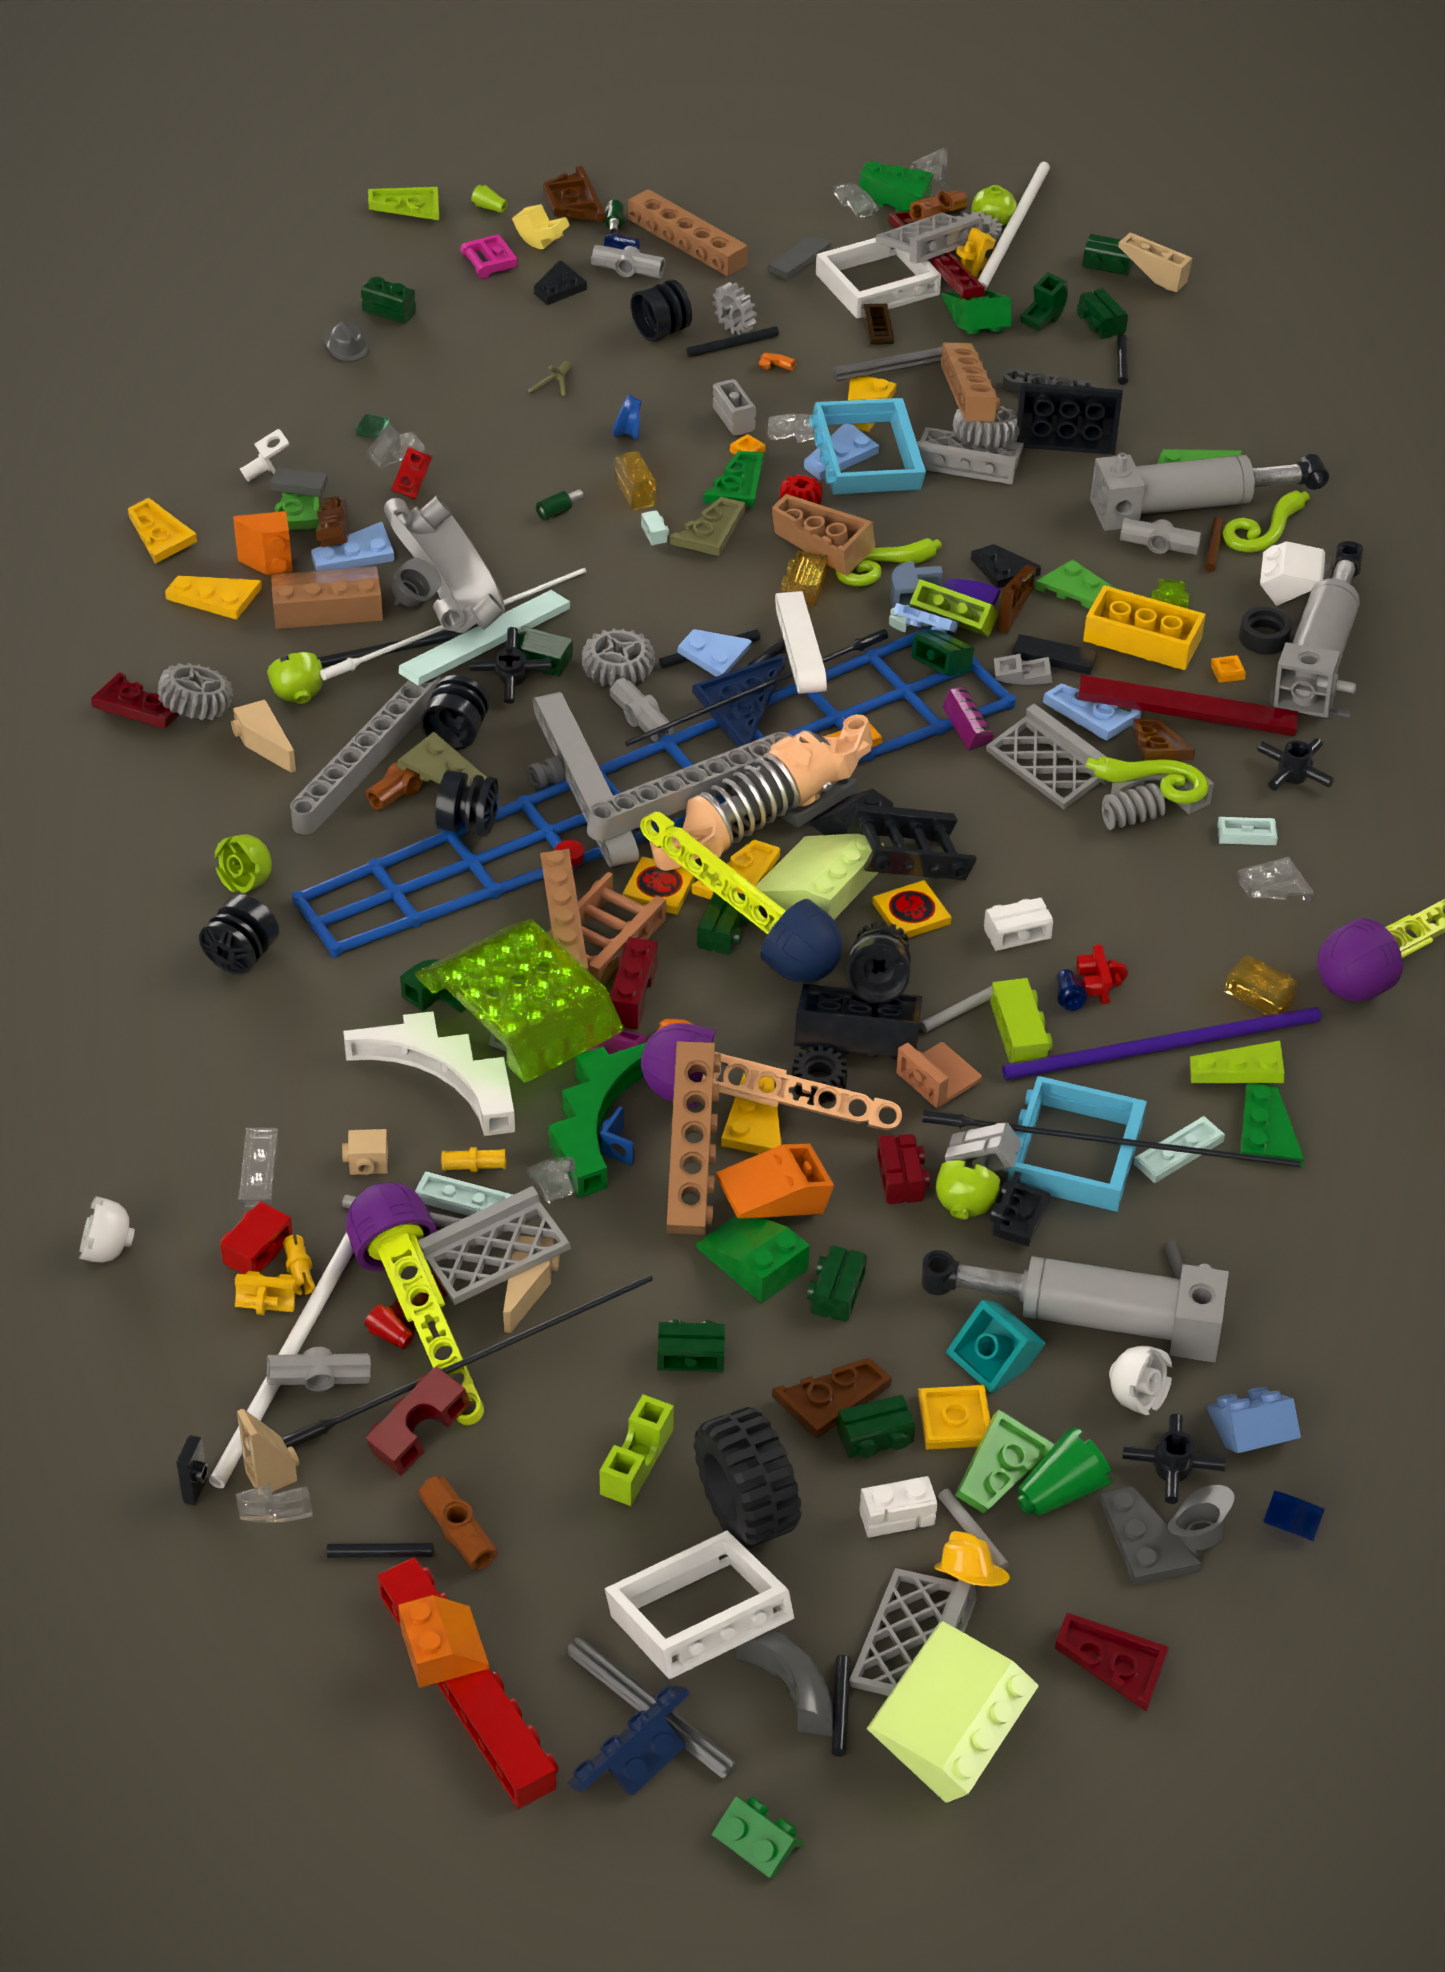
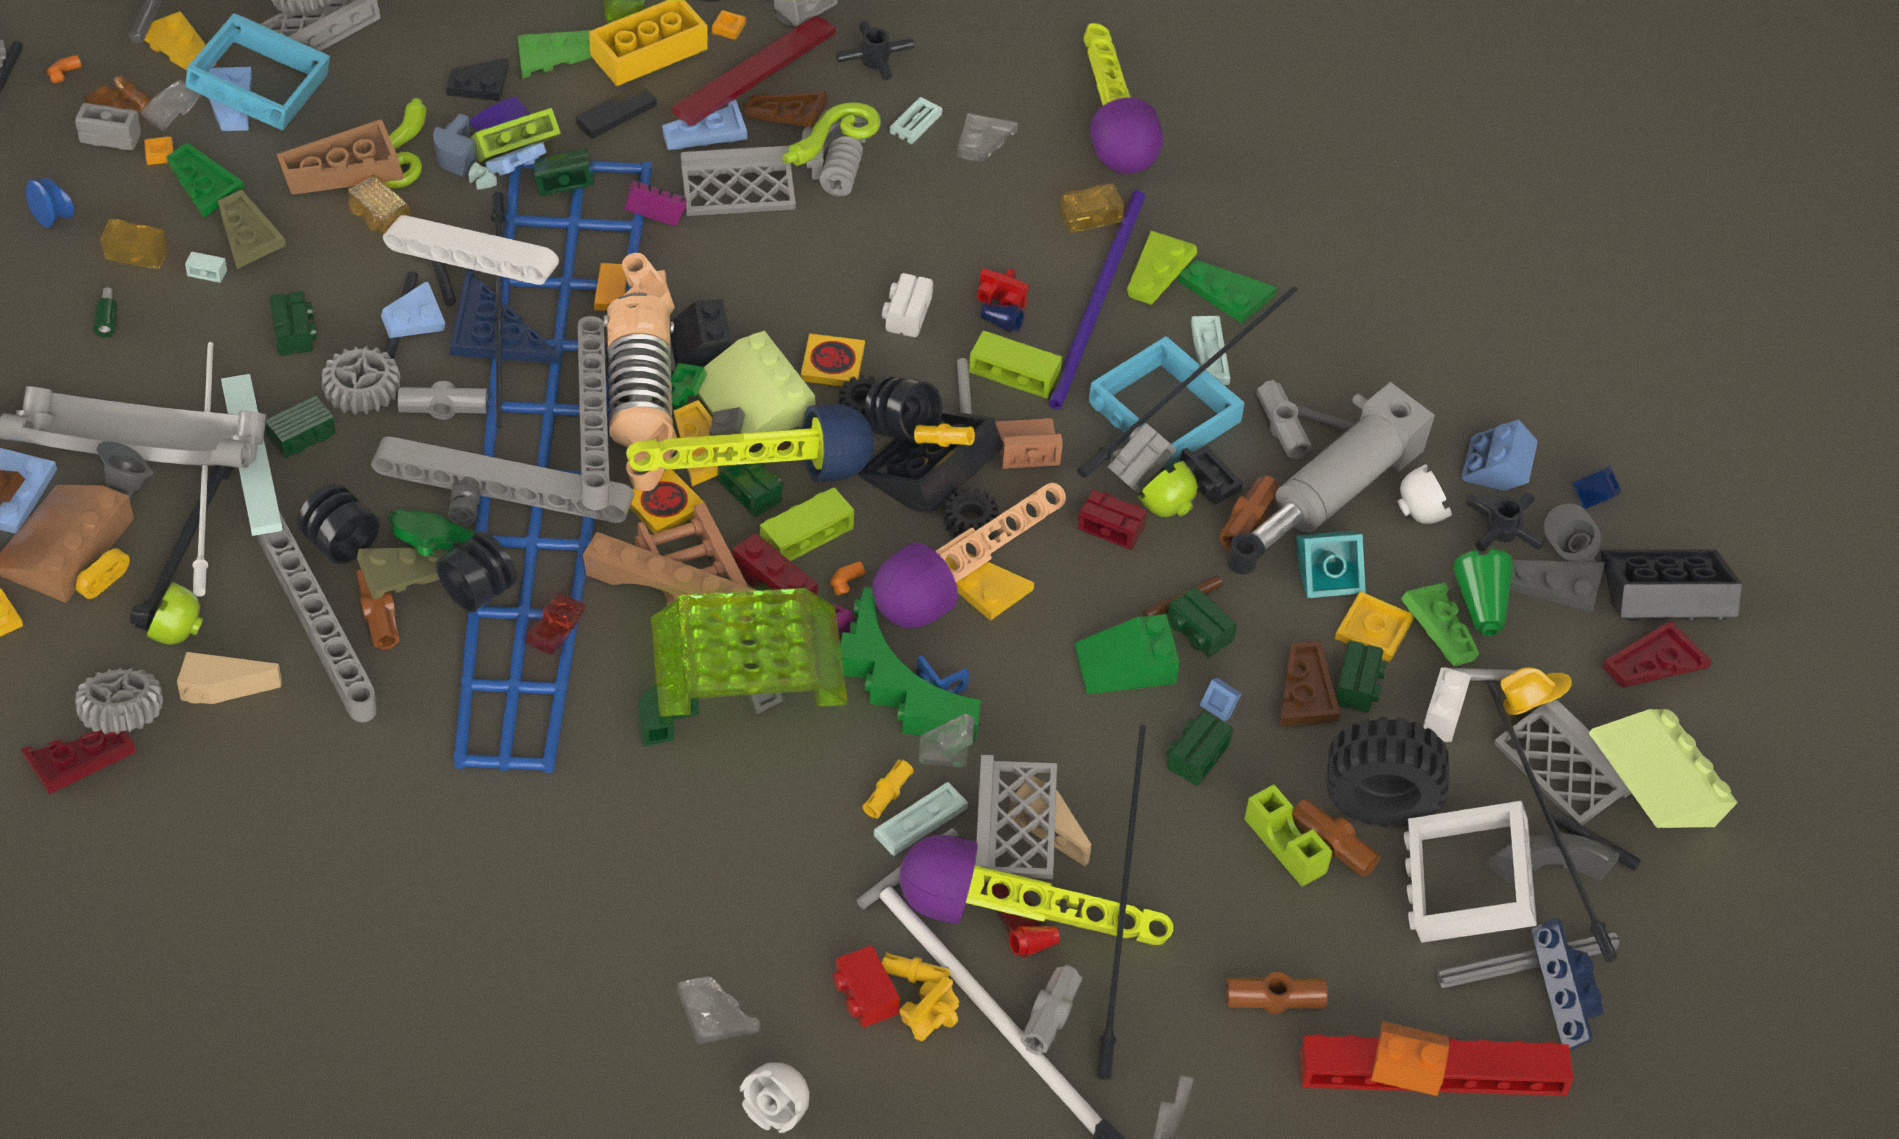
camera: 60 degrees left, 5 degrees up
black wheel [199,894,279,974] -> none
lime cylinder [215,834,272,894] -> none
tan slope [237,1409,300,1497] -> none
clear tile [238,1128,278,1207] -> none
black bar [327,1543,433,1558] -> none
tan brick [342,1129,388,1175] -> none
white arch [343,1011,515,1136] -> none
dark red arch [365,1366,471,1476] -> none
black bar [469,627,552,704] -> none
red tile [555,840,584,867] -> none
medium nougat brick [667,1041,721,1235] -> none
green bracket [712,1796,804,1879] -> none
orange slope [715,1143,834,1219] -> none
red gear [779,473,823,505] -> none
black fence [844,803,977,880] -> none
light grey slope [994,654,1053,685] -> none
reddish brown wing [996,564,1036,634] -> none
none -> yellow plate [76,548,130,599]
none -> clear orange plate [84,76,154,118]
none -> dark green brick [270,291,317,356]
none -> green tile [388,509,475,556]
none -> clear red slope [525,593,586,655]
none -> green plate [670,363,707,413]
none -> clear wing [677,976,760,1044]
none -> dark grey plate [709,407,745,436]
none -> lime brick [760,487,854,561]
none -> yellow pin [914,423,975,447]
none -> reddish brown bar [1142,575,1223,616]
none -> medium blue tile [1200,678,1242,721]
none -> dark orange piece [1219,475,1280,550]
none -> light grey piece [1256,380,1312,460]
none -> dark orange piece [1292,799,1381,877]
none -> black piece [1487,681,1617,962]
none -> black slope [1601,549,1742,621]

